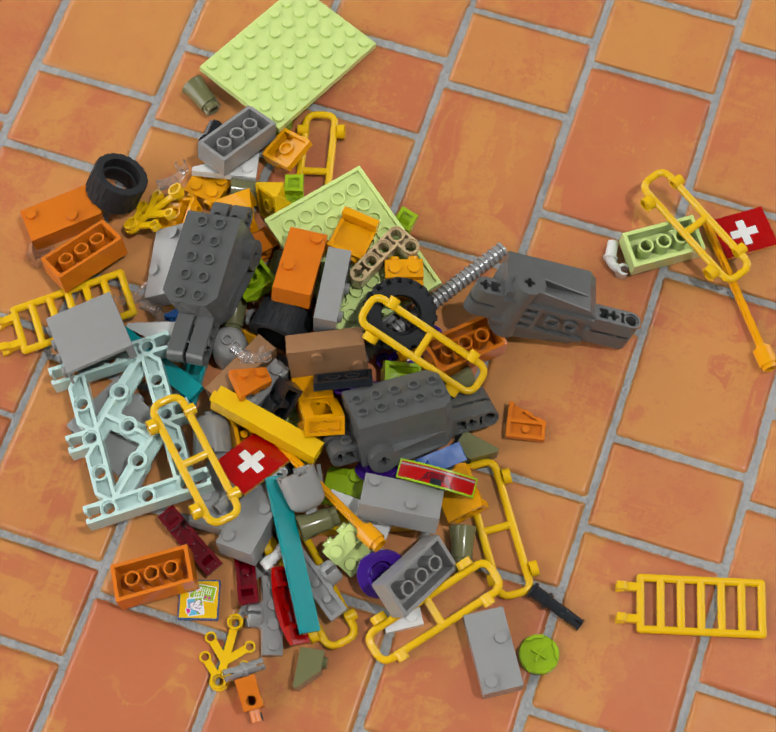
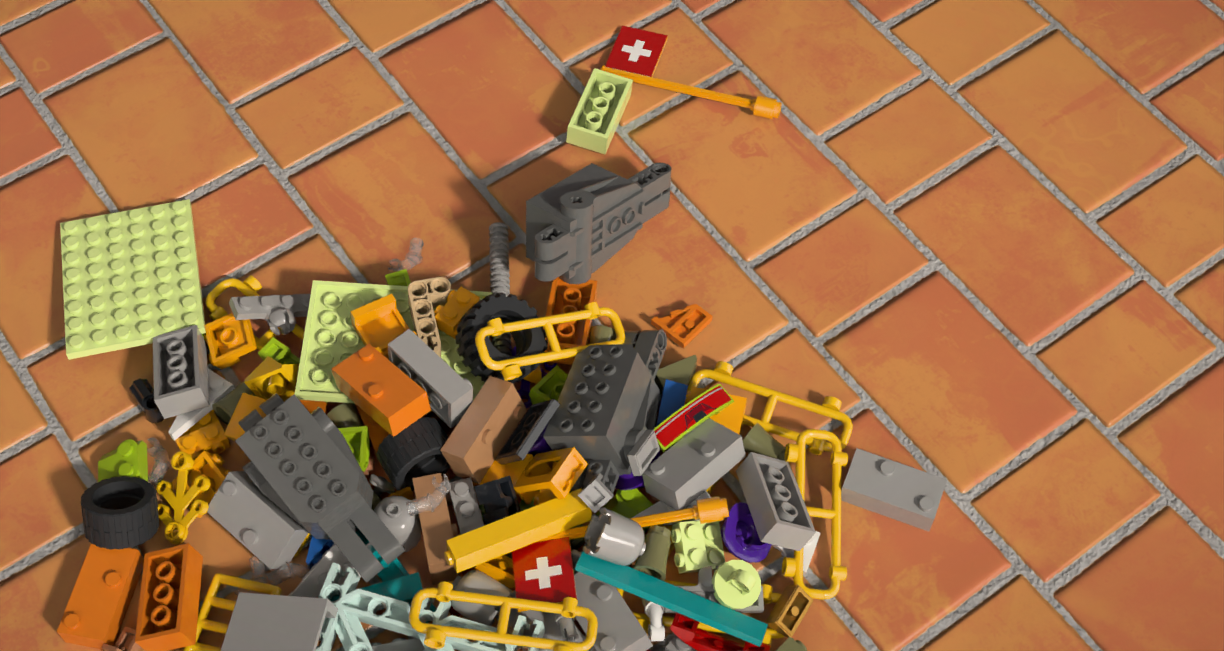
camera: 60 degrees left, 10 degrees down
olive plant [182,75,221,116] -> none
orange wing [228,367,272,401] -> none
lime tile [519,634,559,675] -> none
black pin [526,582,585,631] -> none
white piece [603,240,629,279] -> none
yellow bar [615,574,767,639] -> none
yellow bar [640,169,751,283] -> none
none -> lime slope [98,439,148,482]
none -> light grey plate [229,294,311,335]
none -> clear piece [388,238,424,273]
none -> light grey panel [578,473,614,513]
none -> light grey tile [627,430,660,476]
none -> yellowish green tile [712,560,761,610]
none -> pearl gold slope [765,584,814,638]

